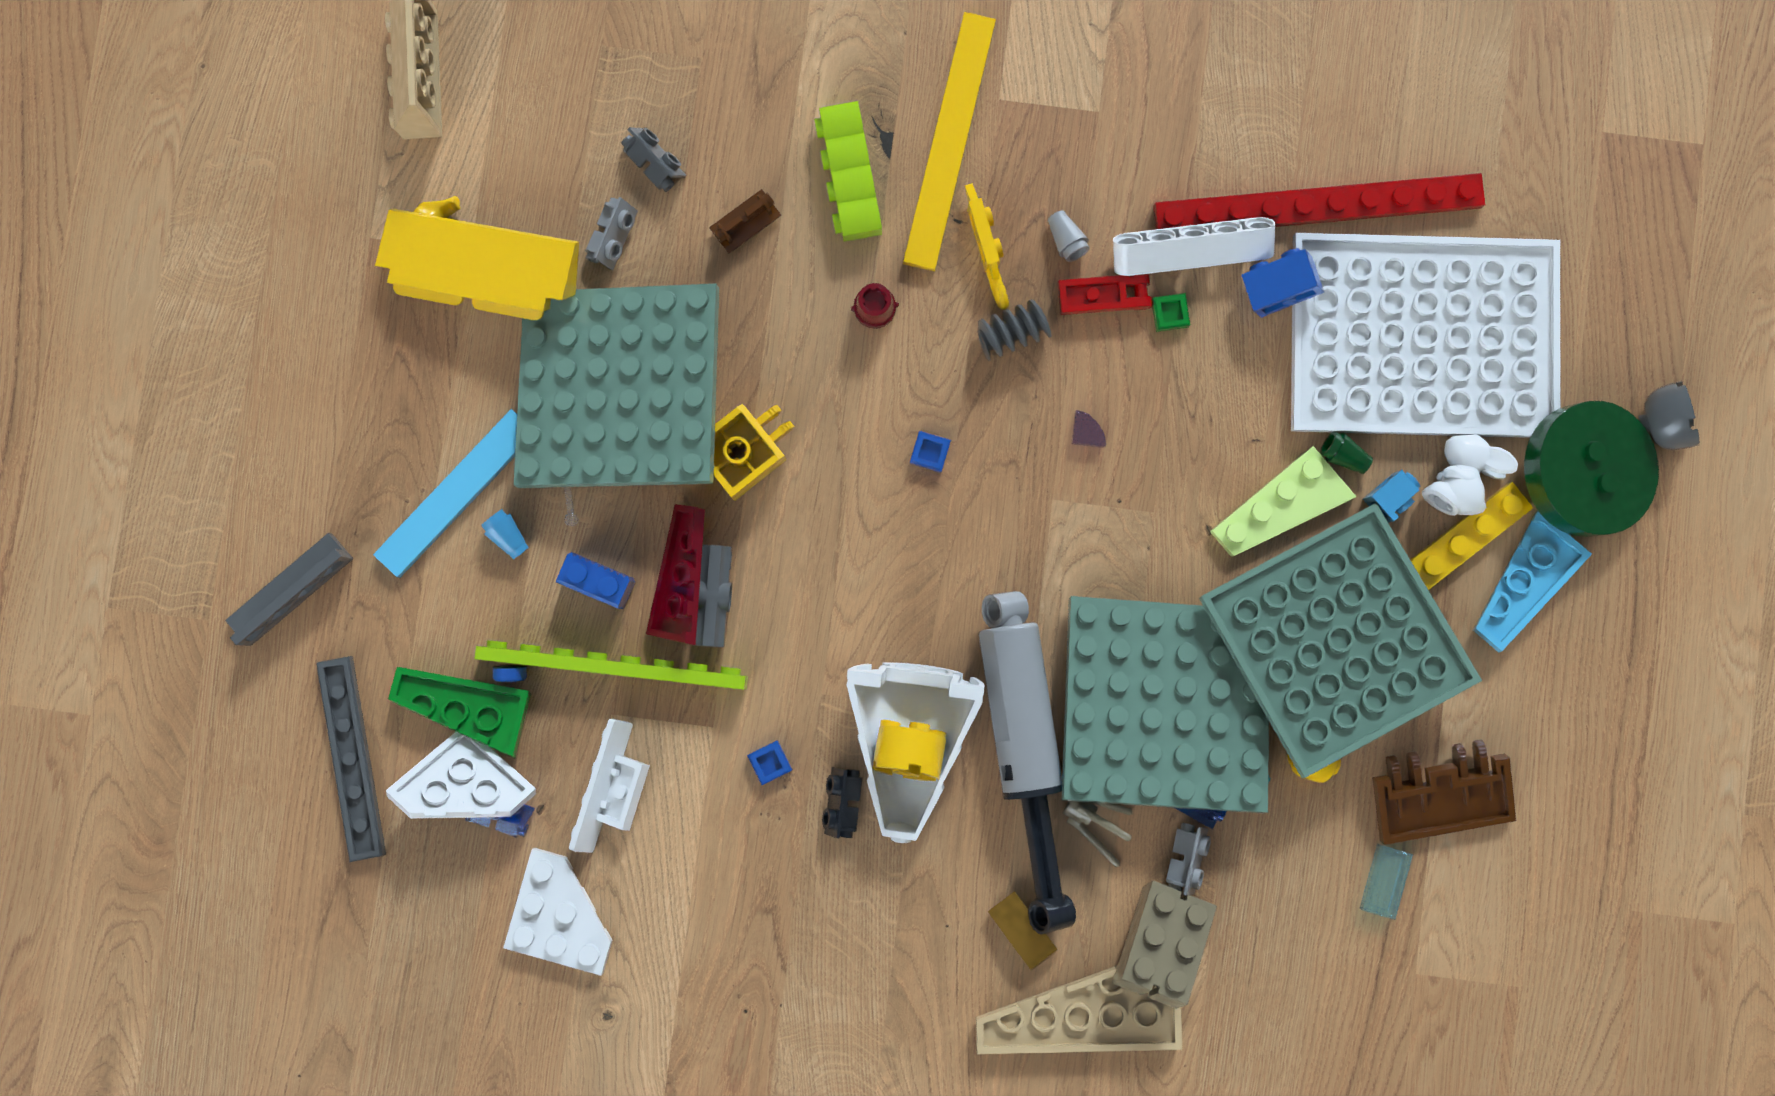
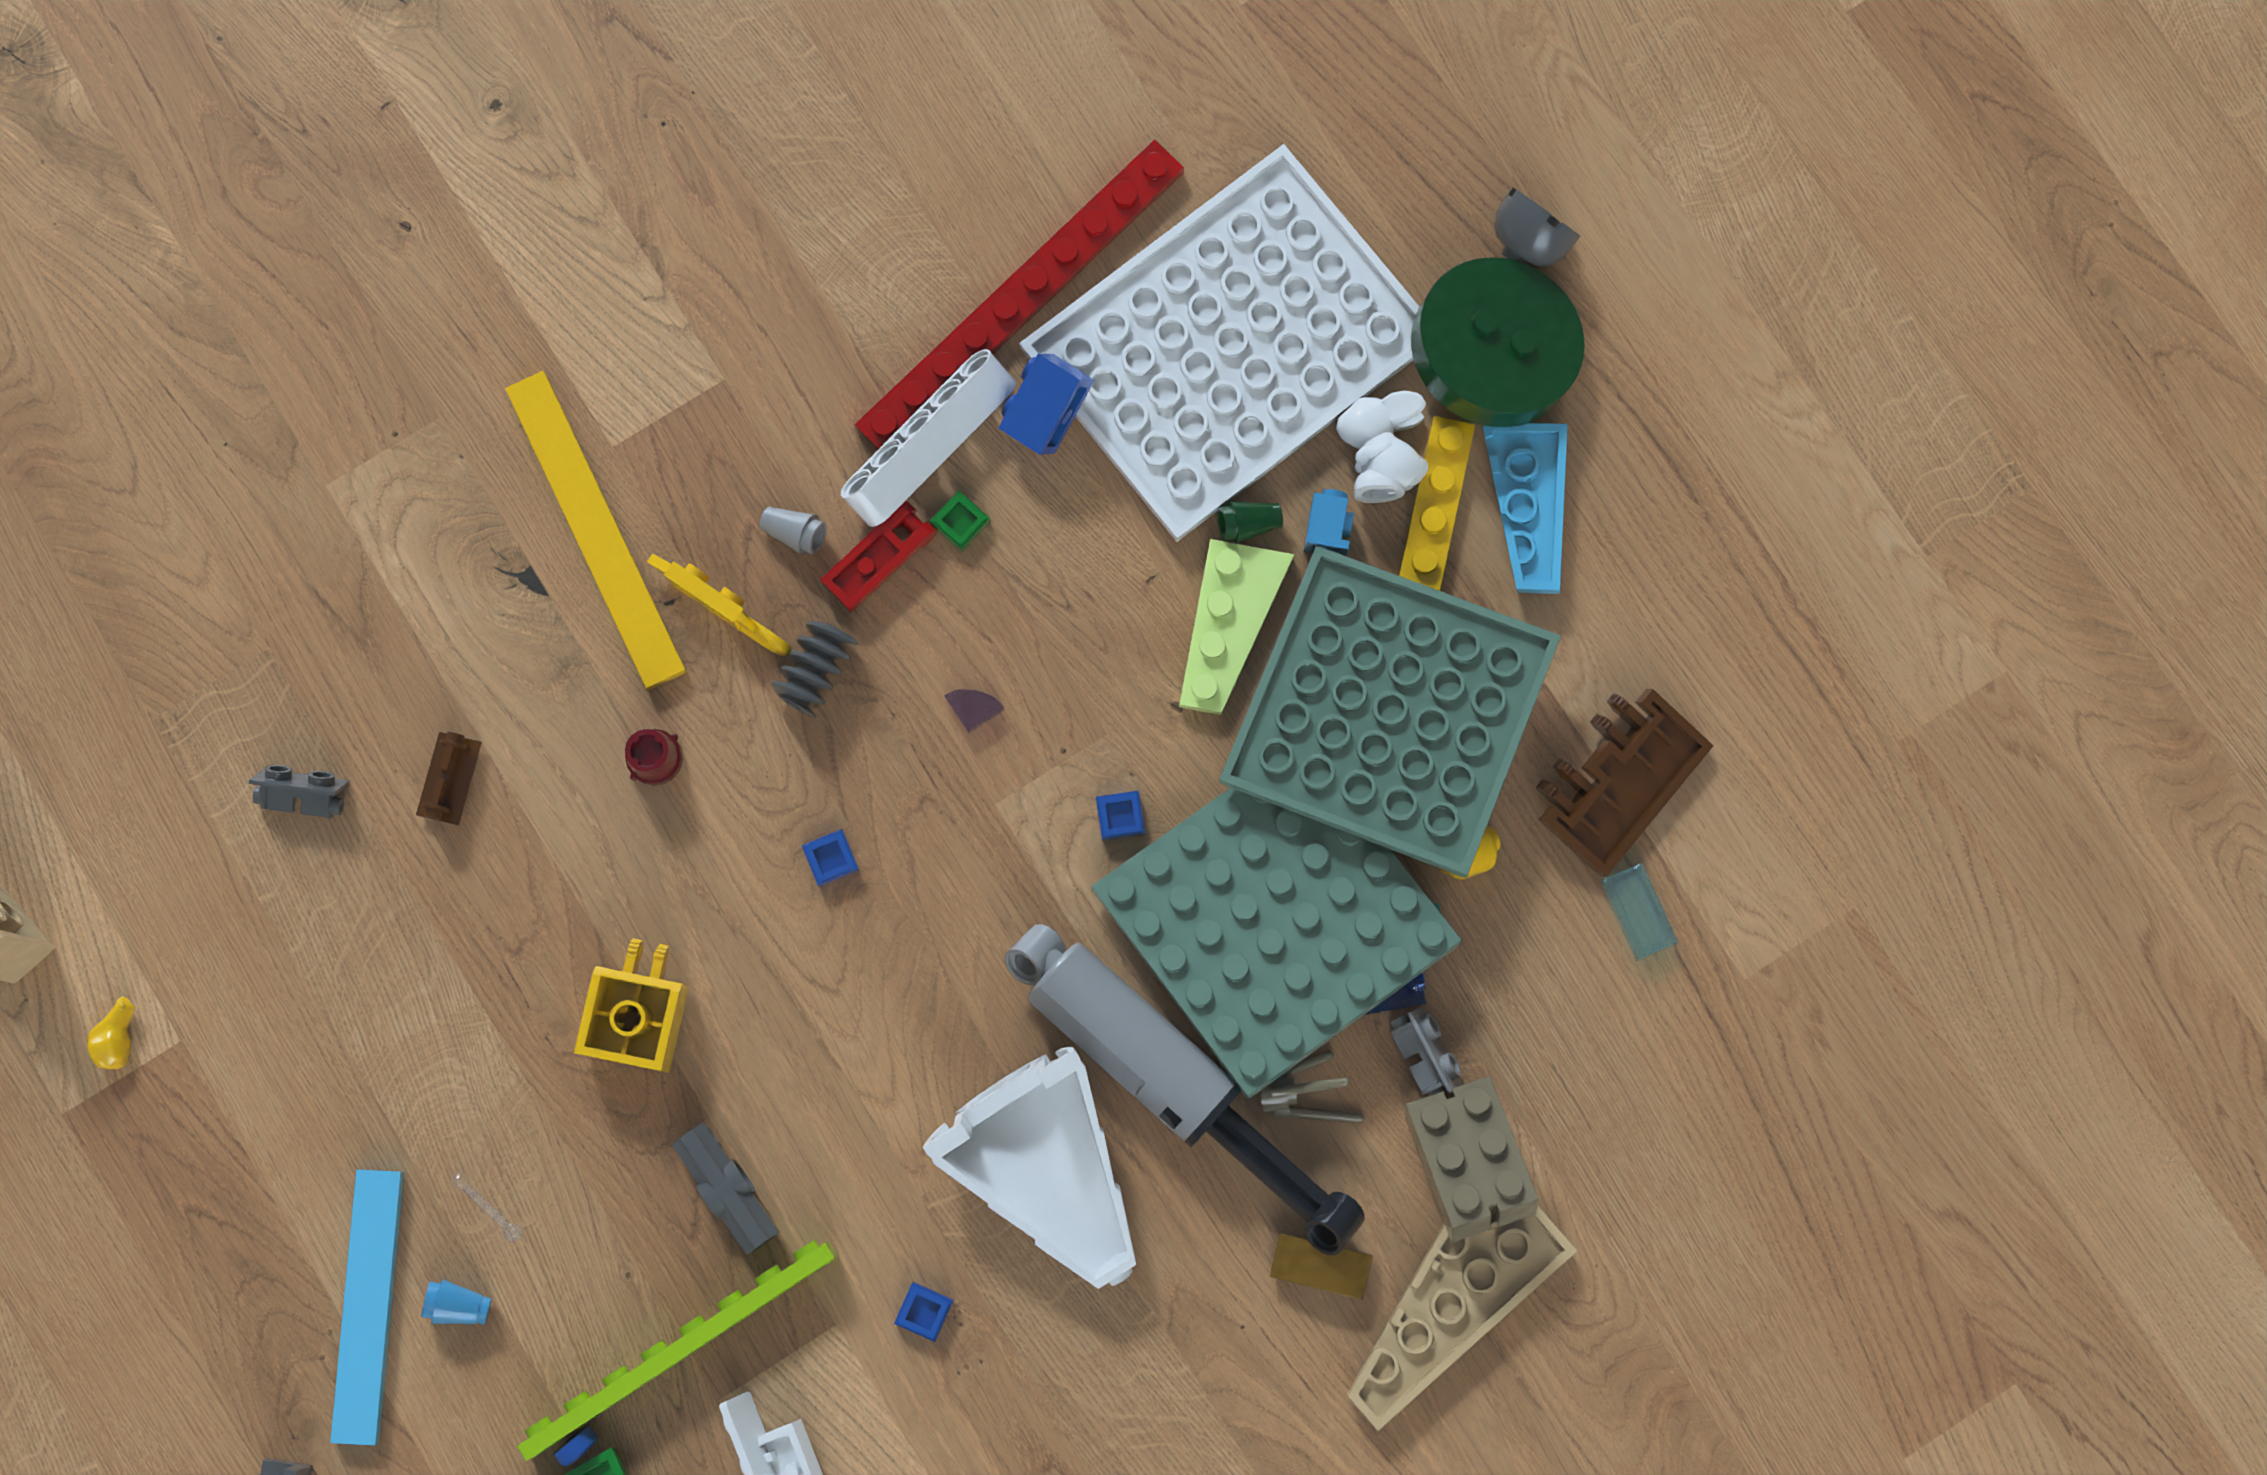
camera: 40 degrees left, 5 degrees down
yellow slope [375,209,579,320] -> none
sand green plate [514,283,719,488] -> none
blue brick [556,552,635,609] -> none
light grey hinge [585,197,638,270] -> none
dark red wing [646,504,705,645] -> none
lime brick [814,101,882,242] -> none
black hinge [822,767,863,839] -> none
yellow brick [872,720,946,781] -> none
none -> blue tile [1096,791,1145,841]

